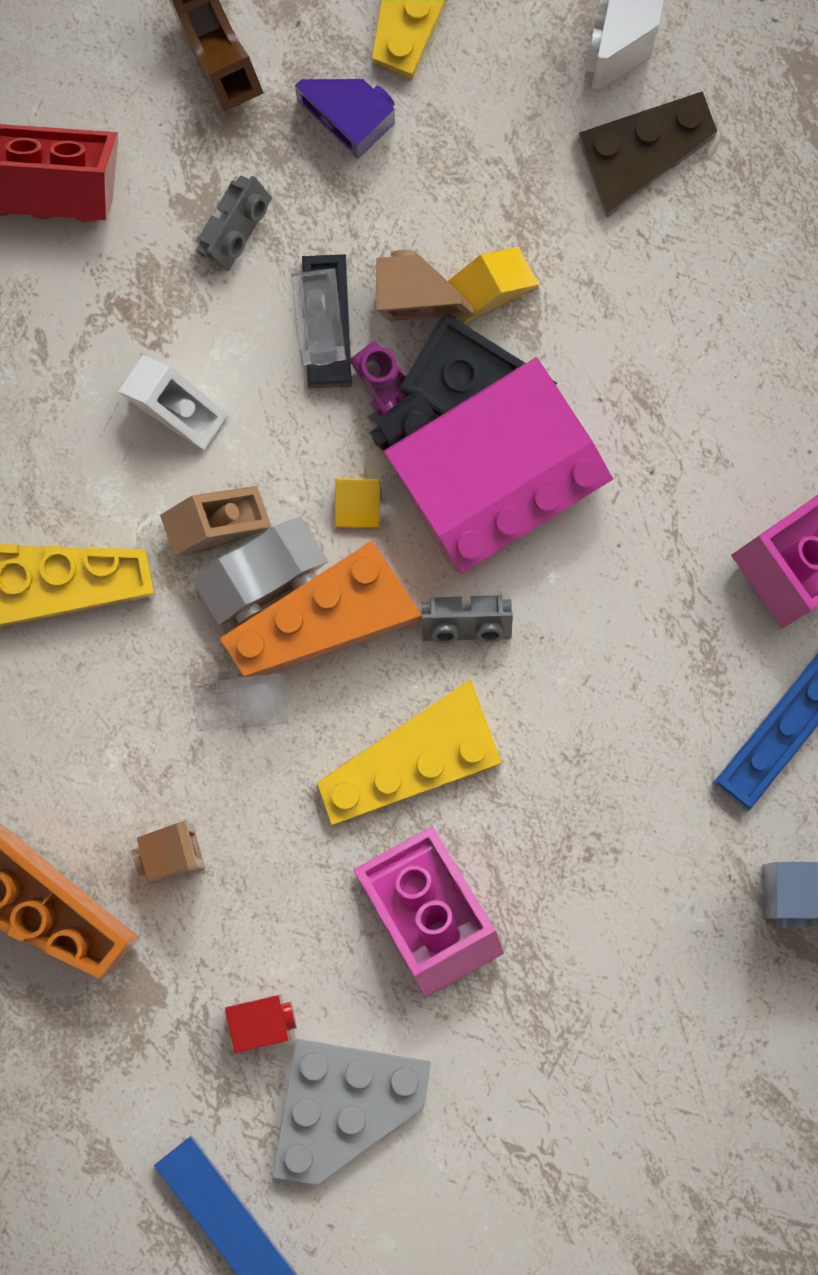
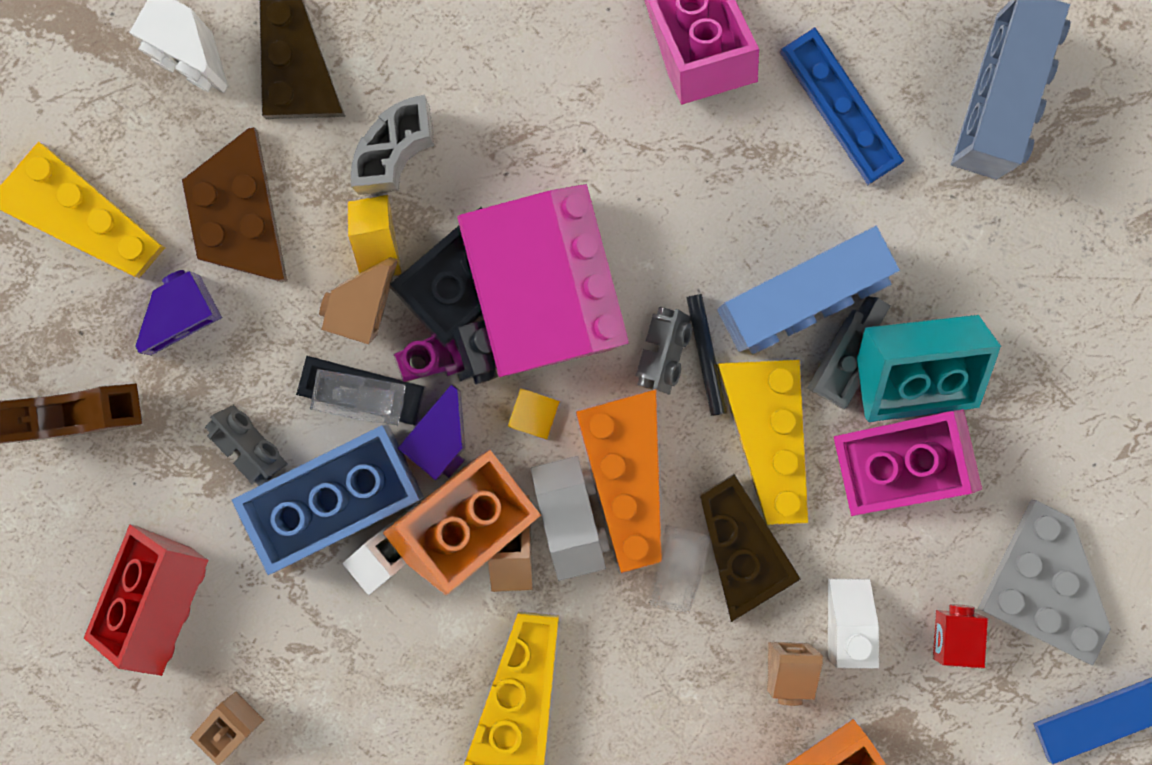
camera: 75 degrees left, 5 degrees up
none -> reddish brown wing [182,127,287,282]
none -> medium blue brick [231,425,425,575]
none -> light grey brick [351,95,434,195]
none -> orange slope [383,450,541,595]
none -> dark purple slope [398,385,466,480]
none -> black bar [686,294,727,416]
none -> dark brown wing [700,474,801,622]
none -> medium blue brick [717,225,900,355]
none -> dark grey hinge [807,296,891,409]
none -> white slope [828,579,879,668]
none -> teal slope [857,315,1001,422]

